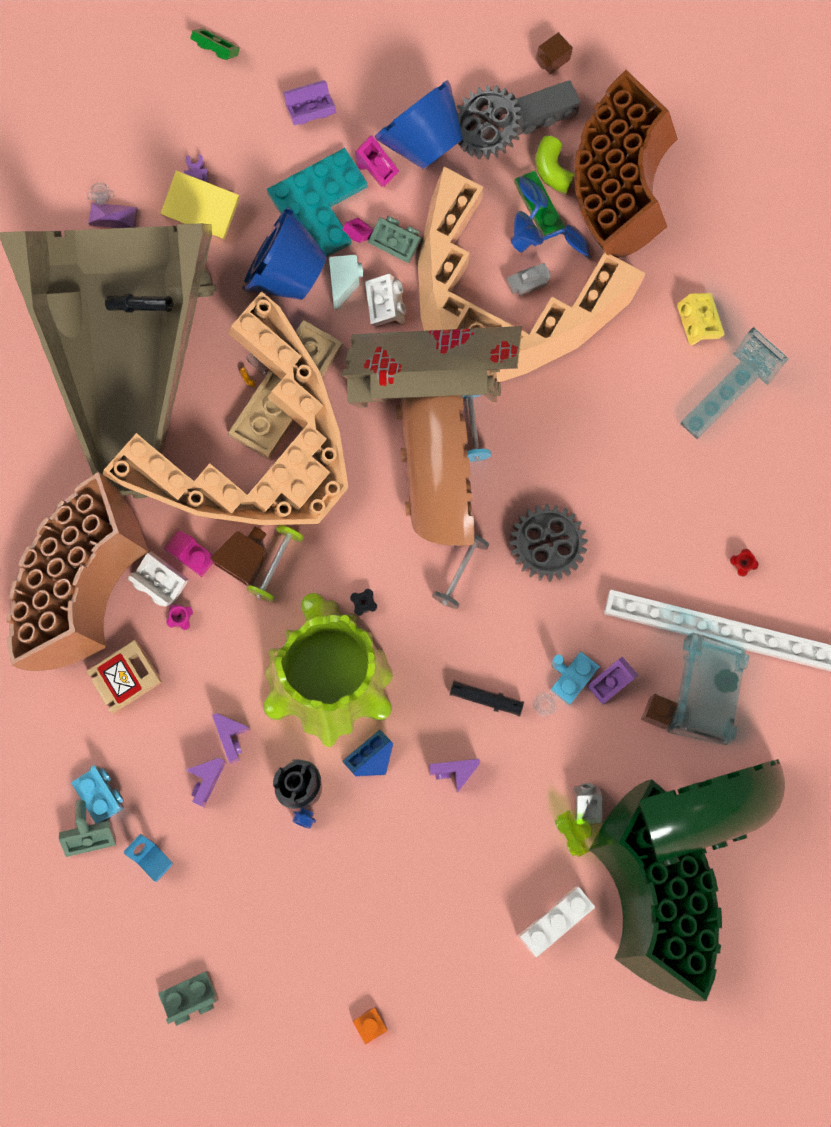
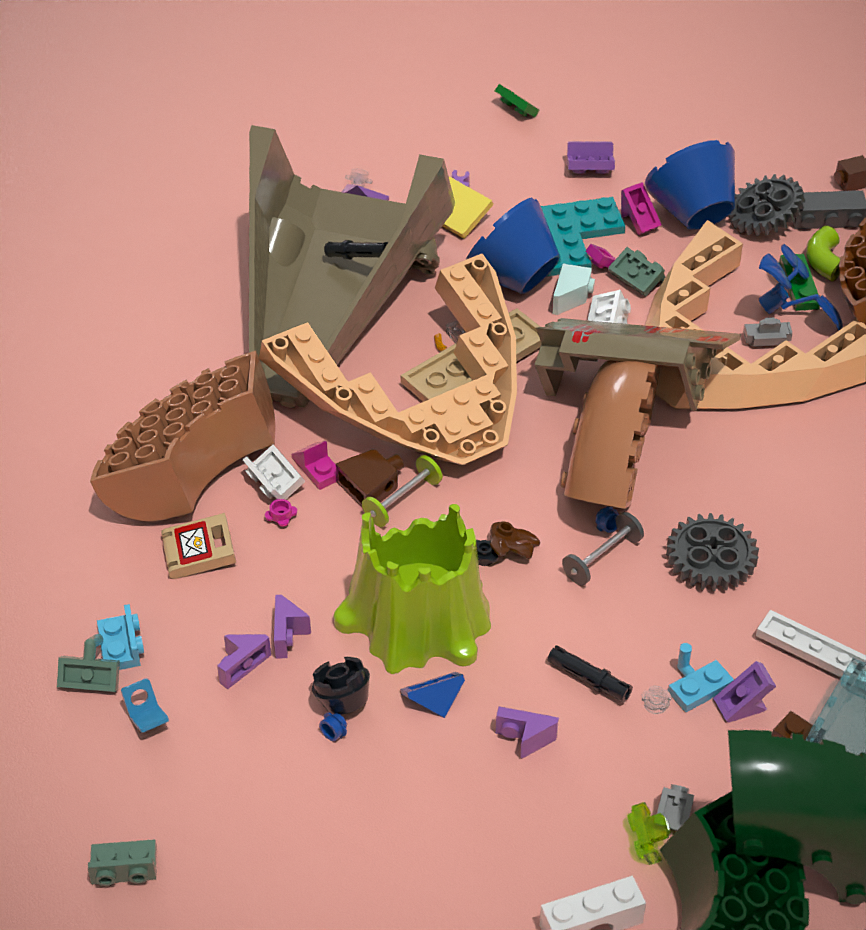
camera: 25 degrees right, 30 degrees down
axle [463,395,491,461] -> none
none -> reddish brown plate [490,521,540,559]

